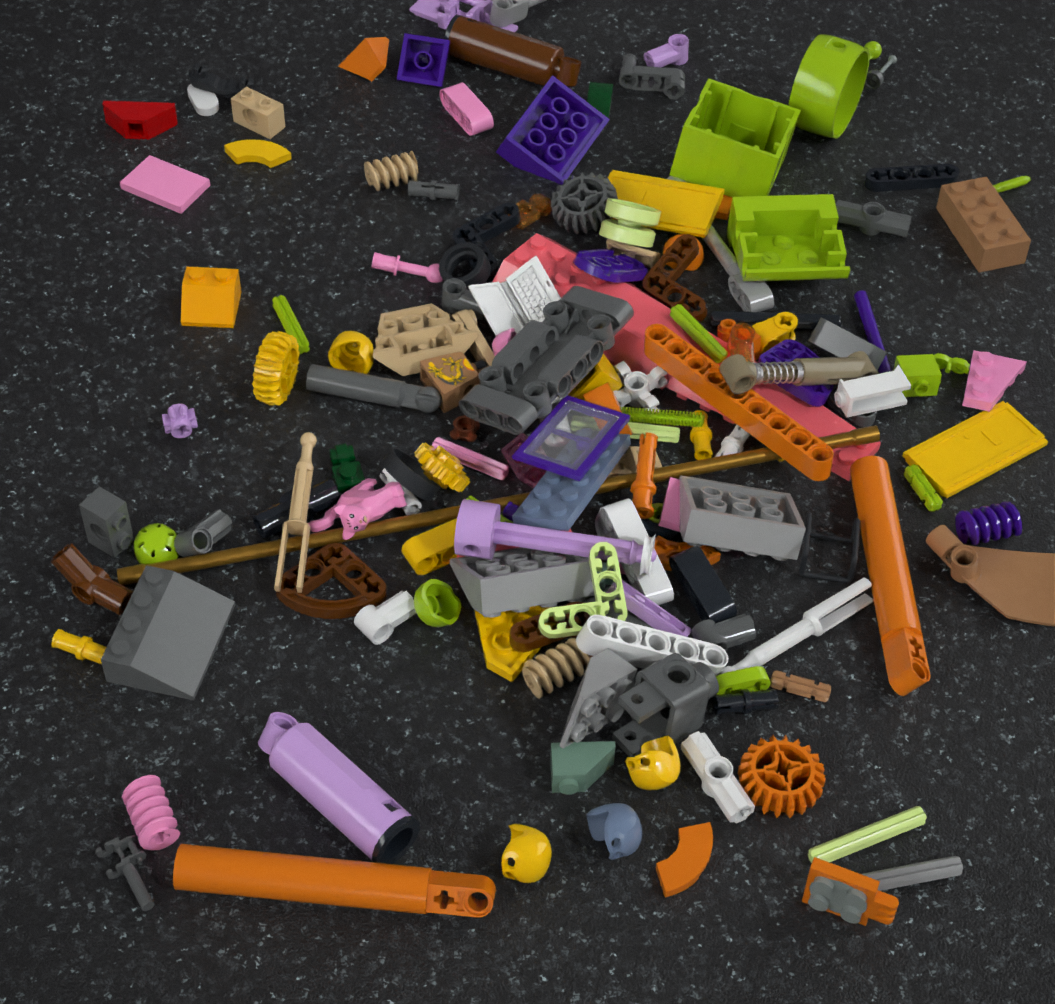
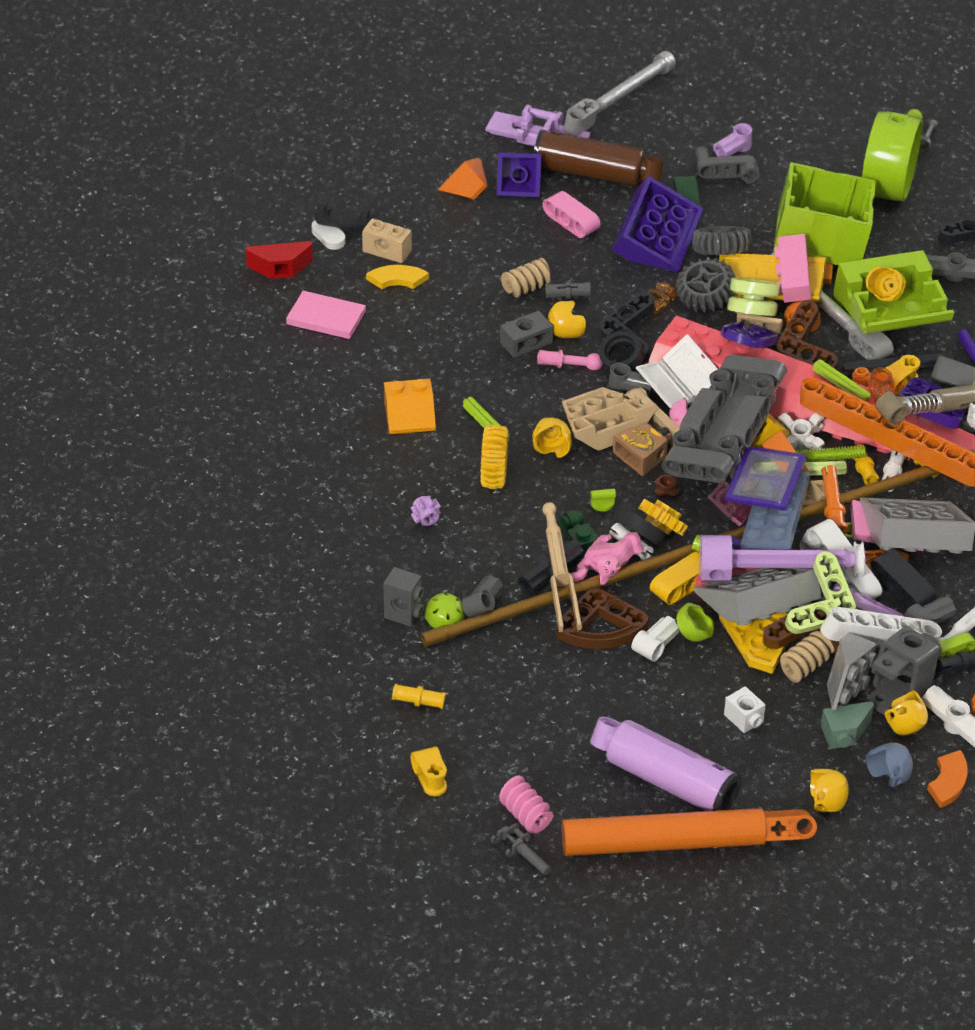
camera: 10 degrees left, 5 degrees down
reddish brown piece [51,543,134,615] -> none
dark grey slope [101,565,235,701] -> none
dark grey piece [306,364,442,413] -> none
bright pink axle [432,437,509,480] -> none
none -> yellow piece [410,746,447,796]
none -> dark grey brick [500,311,553,358]
none -> yellow helmet [548,301,586,338]
none -> lime plate [590,488,616,511]
none -> dark grey gear [692,225,752,255]
none -> white brick [724,686,765,733]
none -> bright pink brick [775,234,811,303]
none -> yellow helmet [866,266,906,302]

